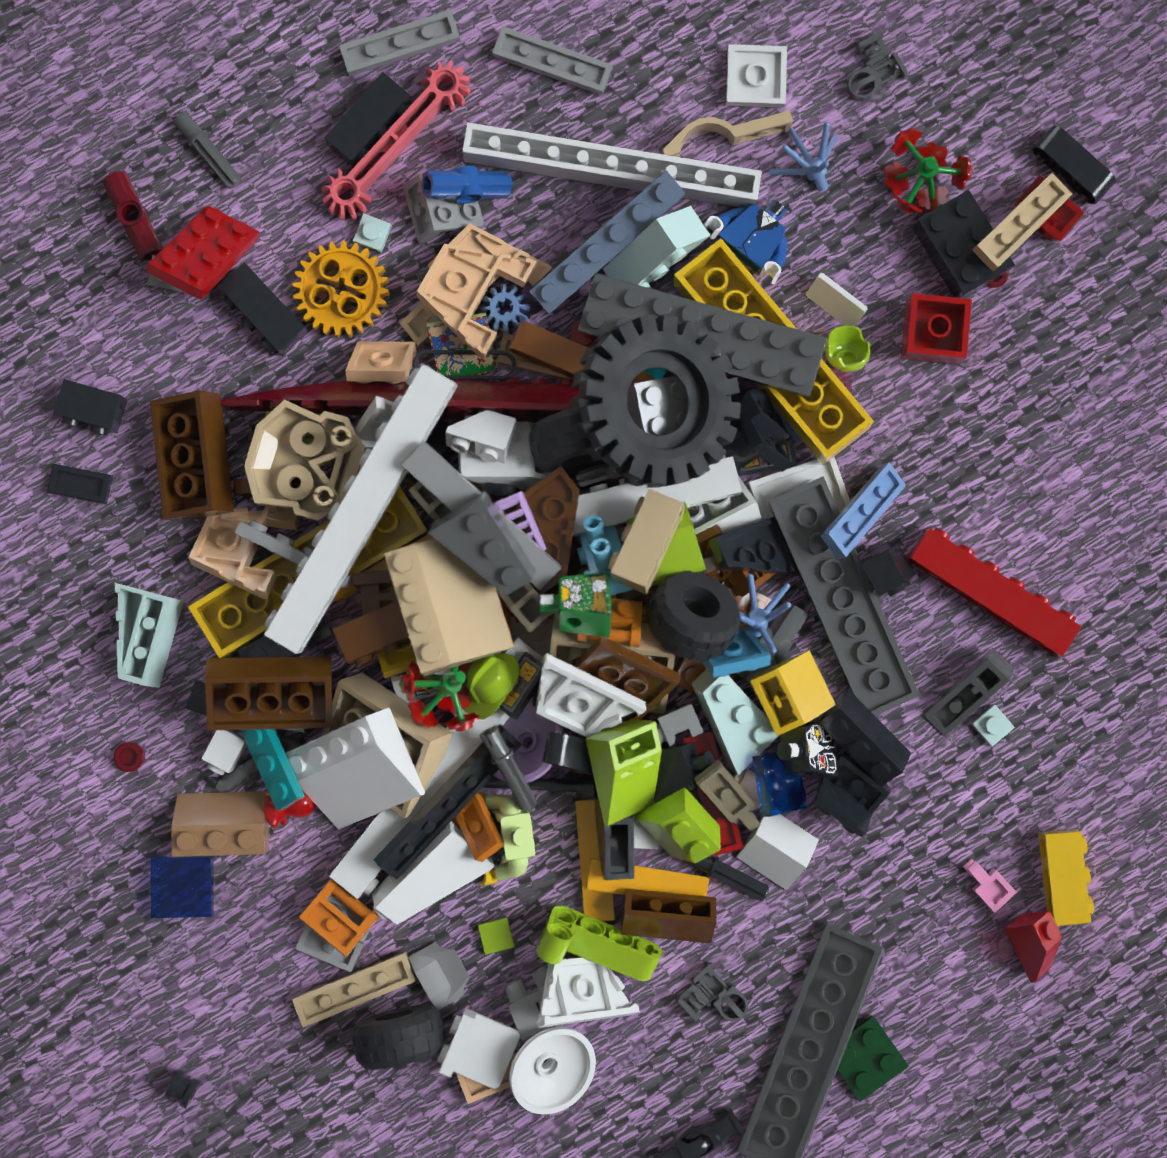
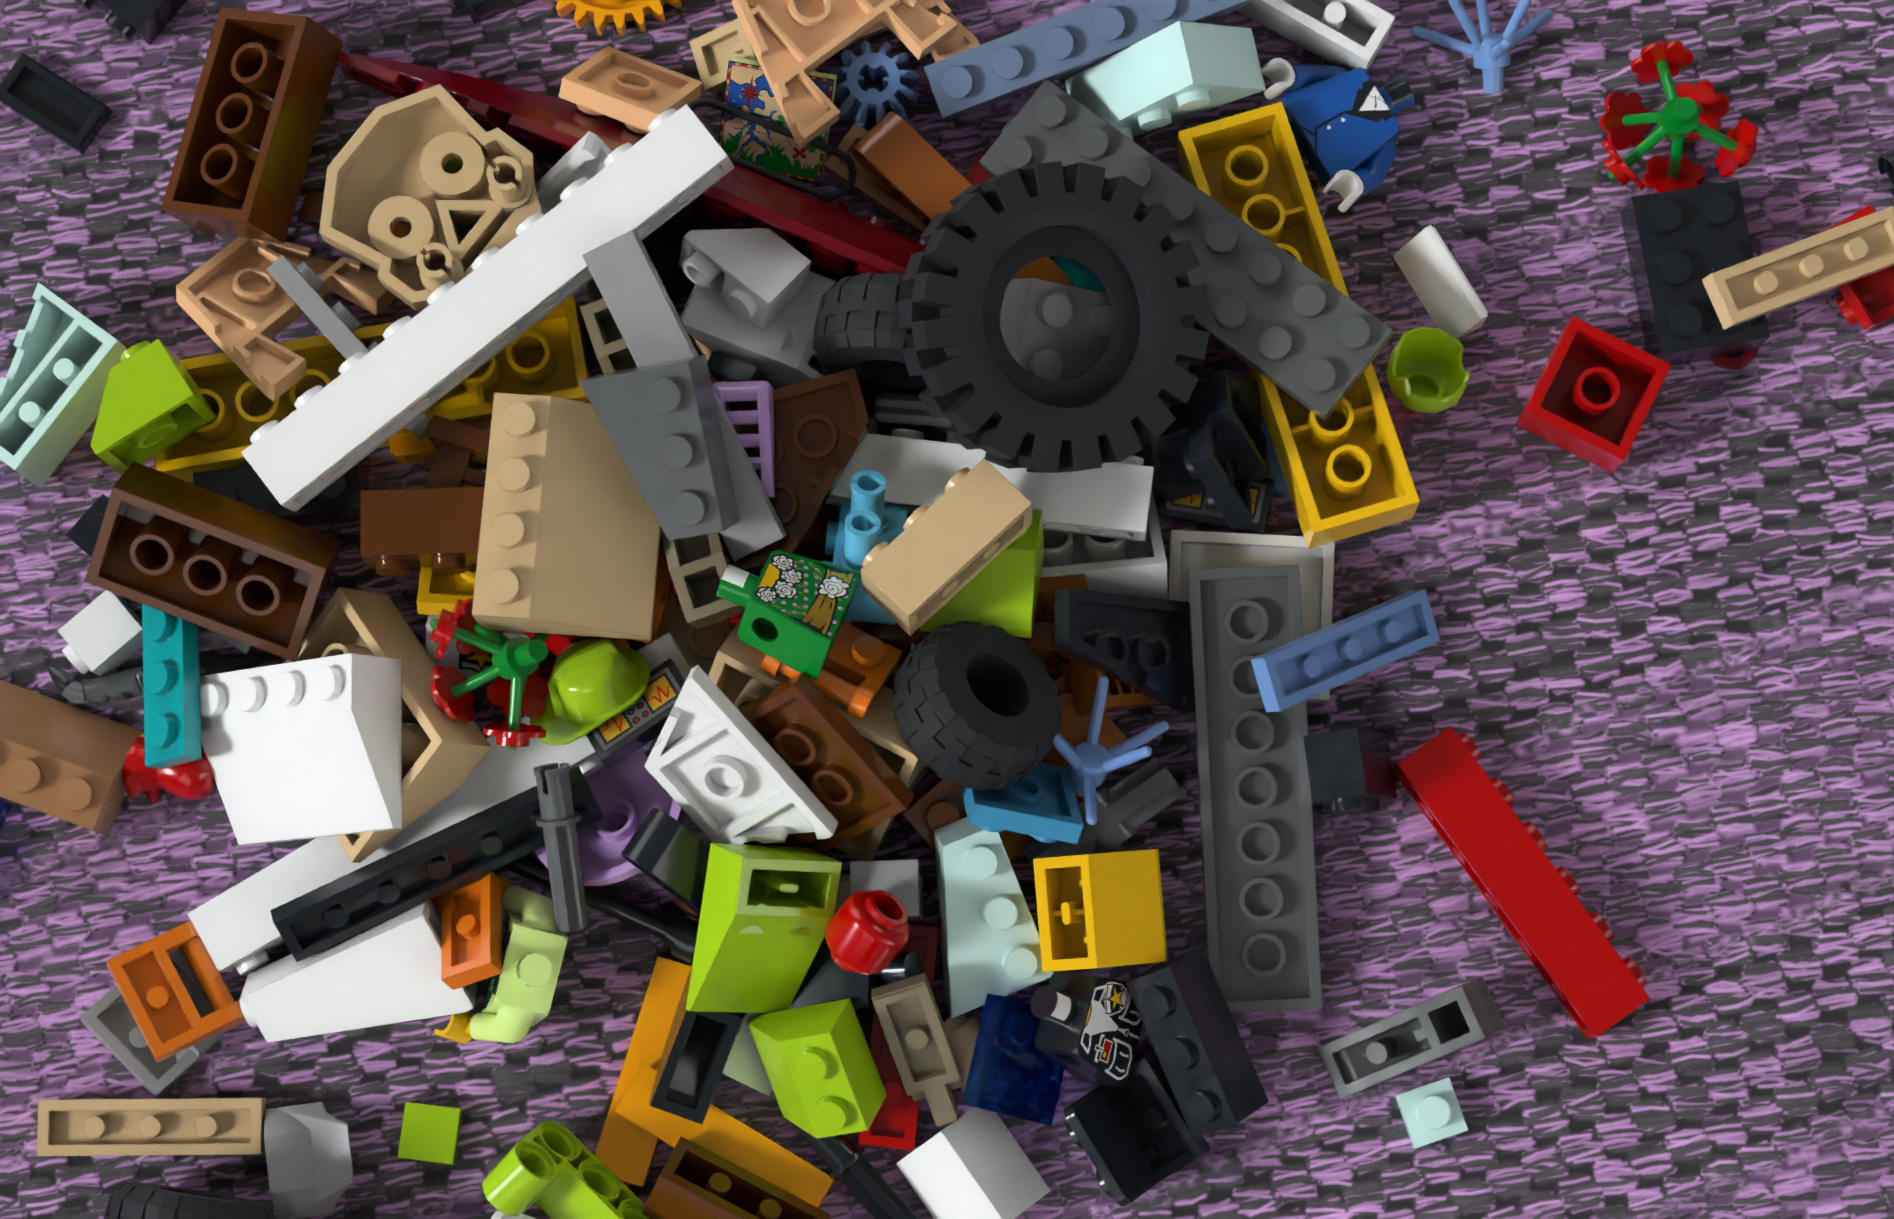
camera: 30 degrees right, 5 degrees down
none -> lime slope [90,339,217,475]
none -> red head [825,890,910,975]

